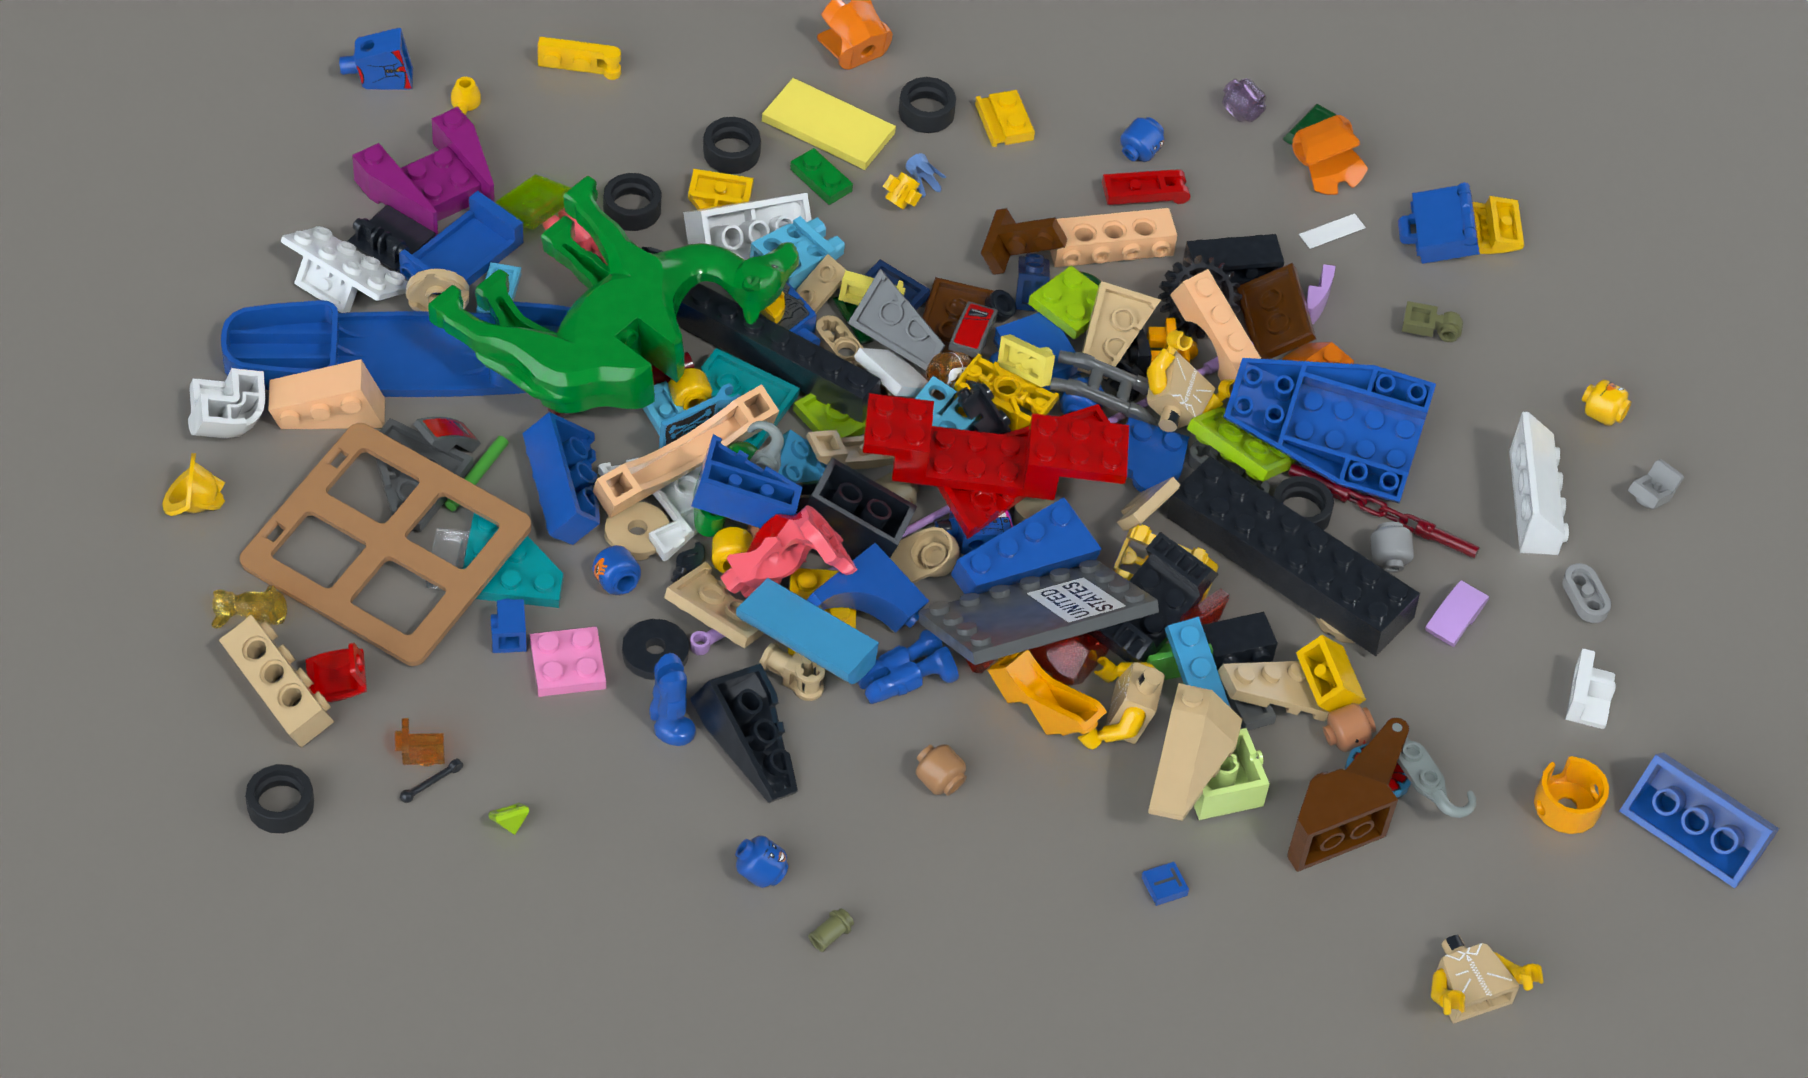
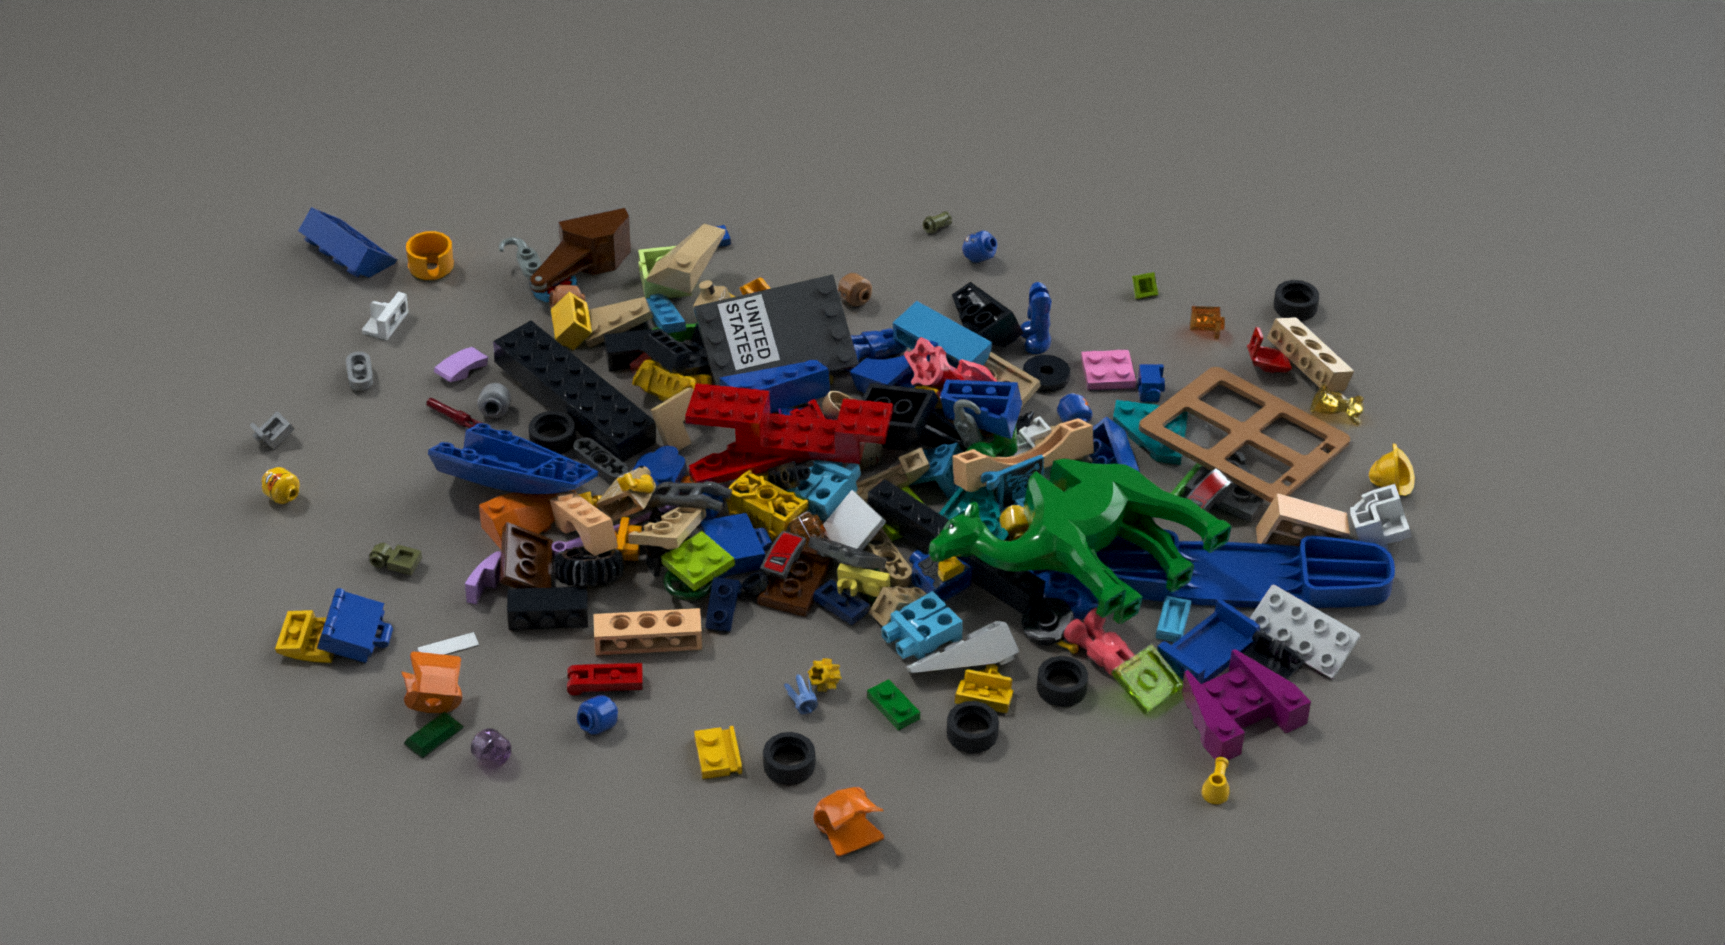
camera: 170 degrees left, 10 degrees down
blue torso [339,28,413,90] -> none
black hinge [400,758,463,803] -> none
tan tile [406,269,470,311] -> none
yellow plate [538,37,621,80] -> none
light yellow tile [762,78,896,170] -> none
reddish brown bracket [981,208,1068,275] -> none
light yellow tile [997,334,1055,387] -> none
lime plate [1187,406,1296,482] -> none
tan torso [1431,935,1544,1024] -> none
white slope [1509,412,1569,555] -> none

